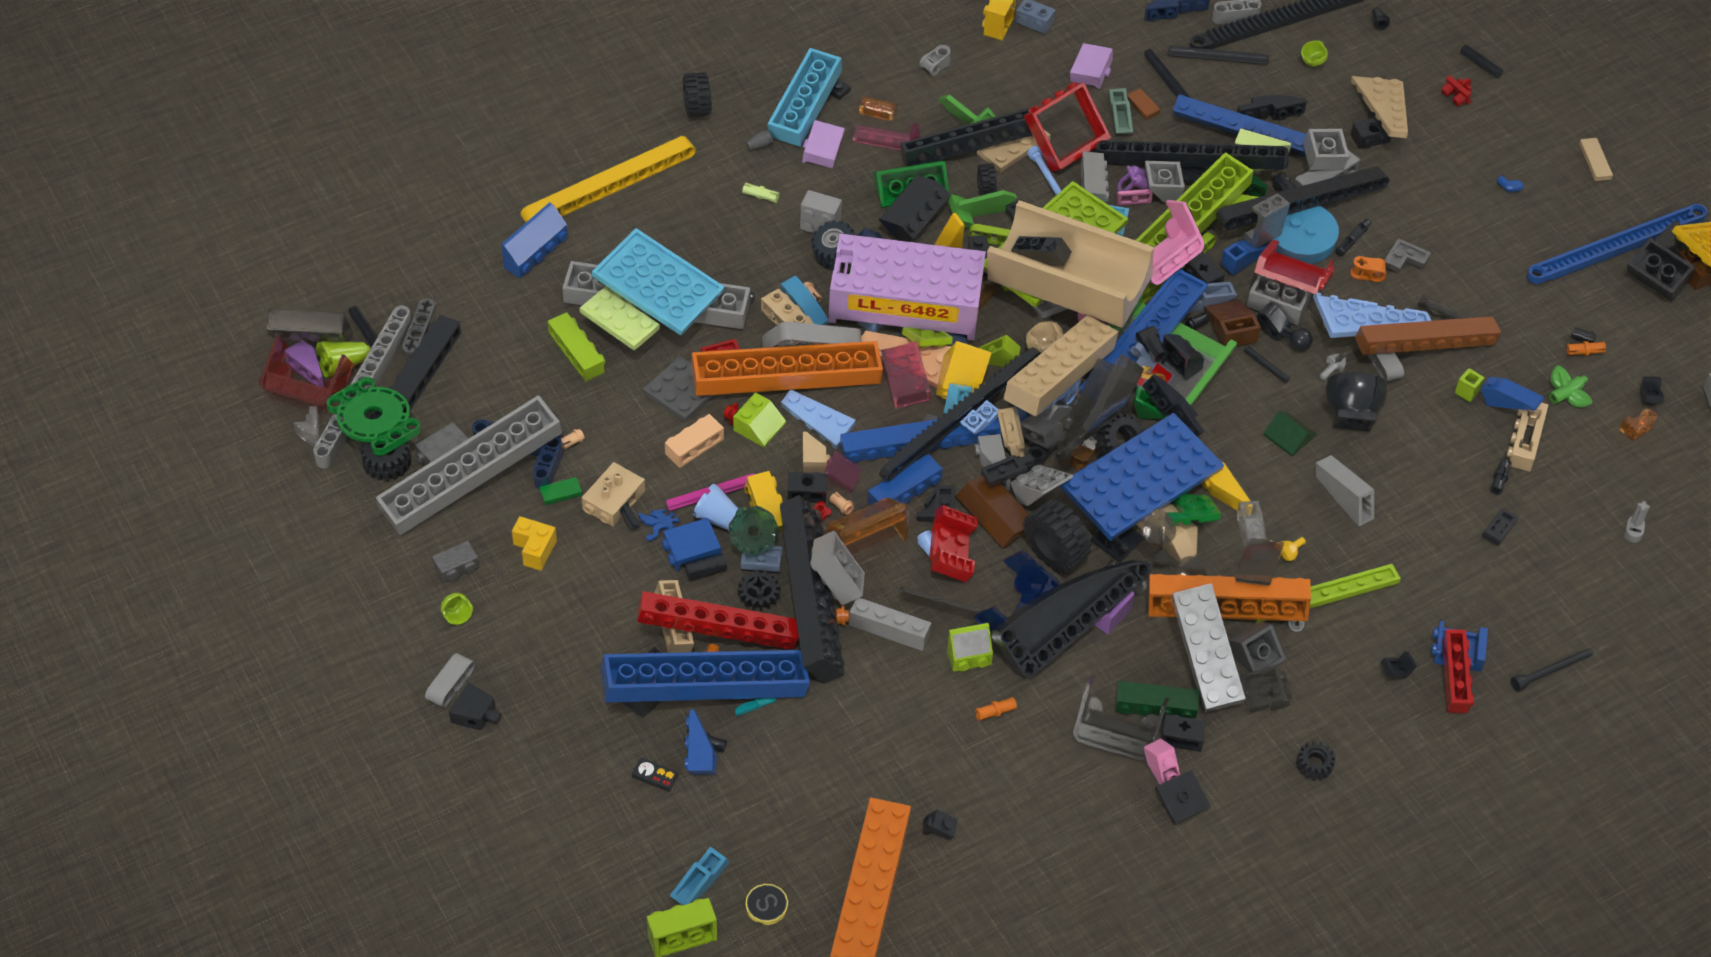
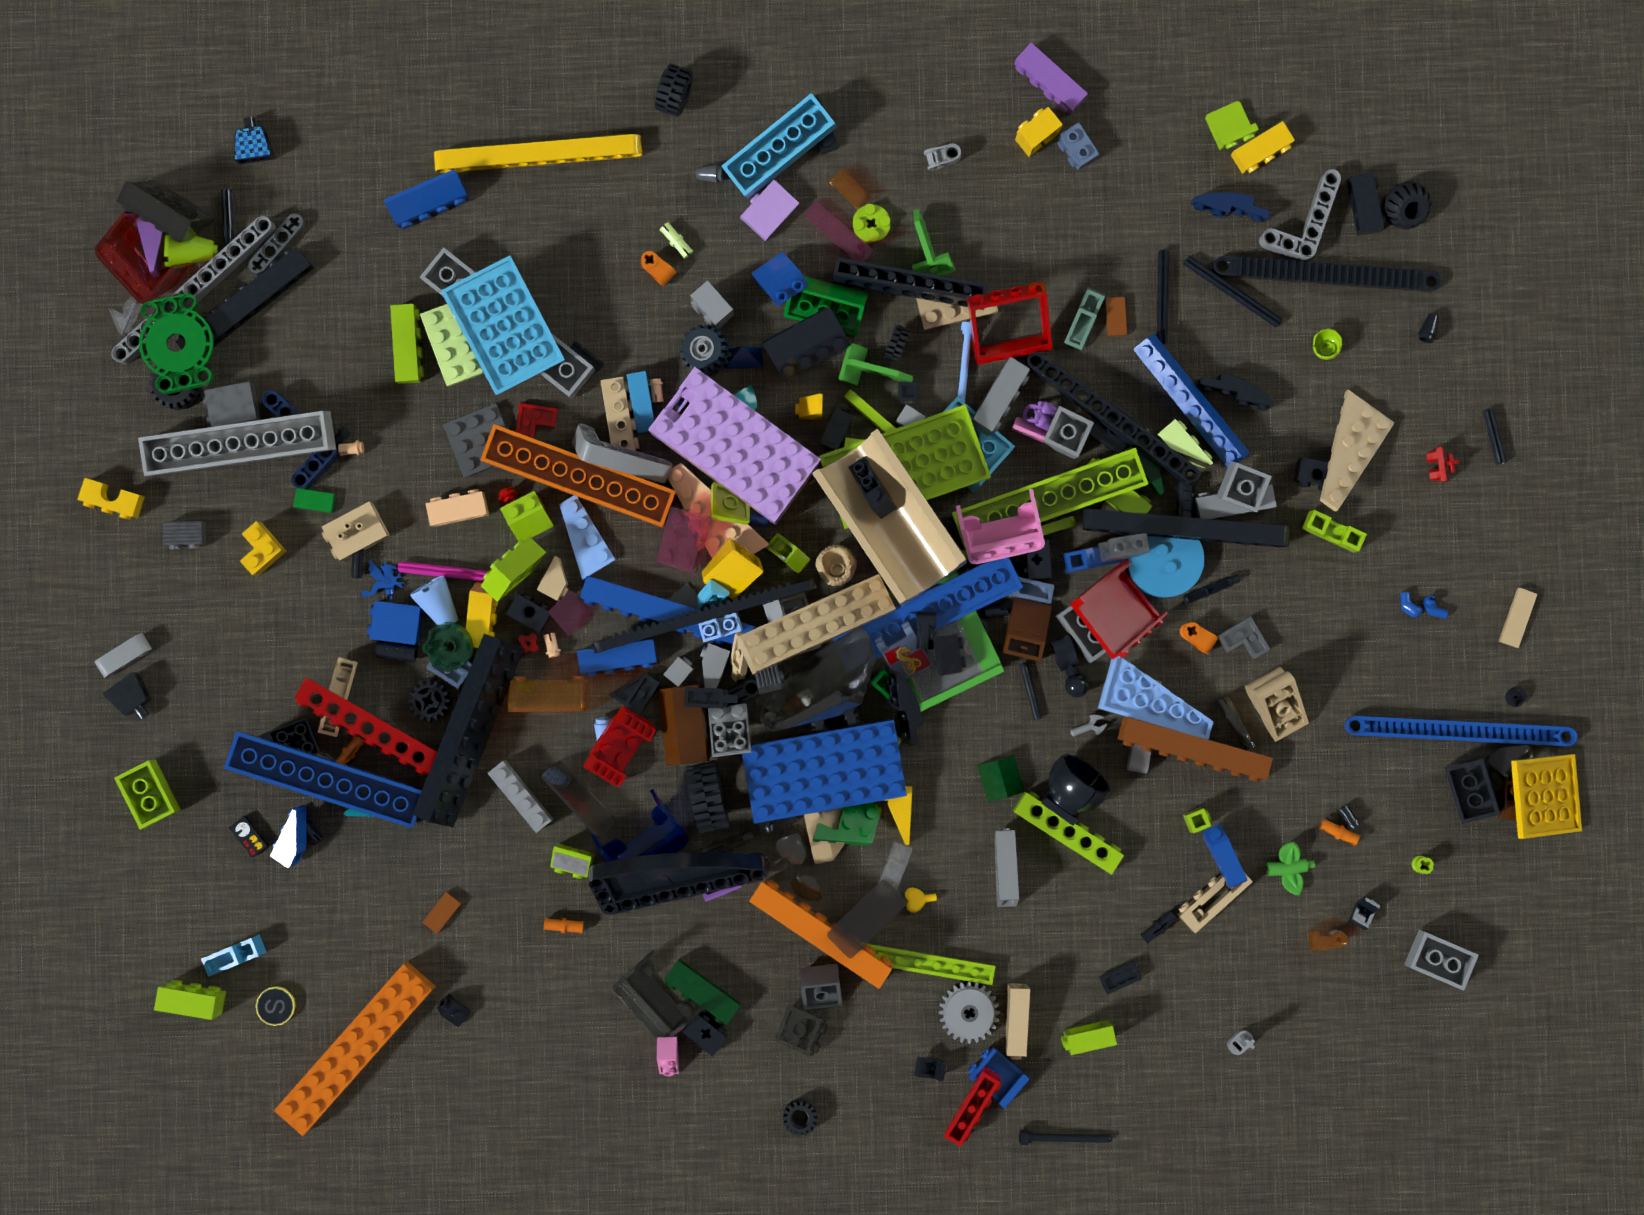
camera: 30 degrees right, 35 degrees up
lime hair [441,593,473,625] -> none
light grey brick [810,531,865,605] -> none
orange plate [836,606,849,626] -> none
lavender container [1070,43,1113,89] -> none
black plate [1155,770,1211,825] -> none
light grey brick [1171,583,1245,713] -> none
none -> yellow arch [77,478,145,520]
none -> lime brick [114,759,181,830]
none -> torso [234,117,275,165]
none -> dark orange tile [422,891,462,934]
none -> lime brick [481,537,546,602]
none -> orange piece [641,251,677,287]
none -> light grey brick [663,657,694,687]
none -> blue panel [751,252,808,307]
none -> lime plate [853,204,890,243]
none -> light grey gear [938,981,1000,1044]
none -> tan slope [1005,983,1030,1060]
none -> lime brick [1013,791,1124,875]
none -> lime window [1061,1020,1117,1055]
none -> tan brick [1245,667,1309,742]
none -> lime arch [1301,510,1367,553]
none -> lime bush [1412,856,1434,874]
none -> blue arm [1423,595,1448,619]
none -> black tile [1505,687,1526,707]

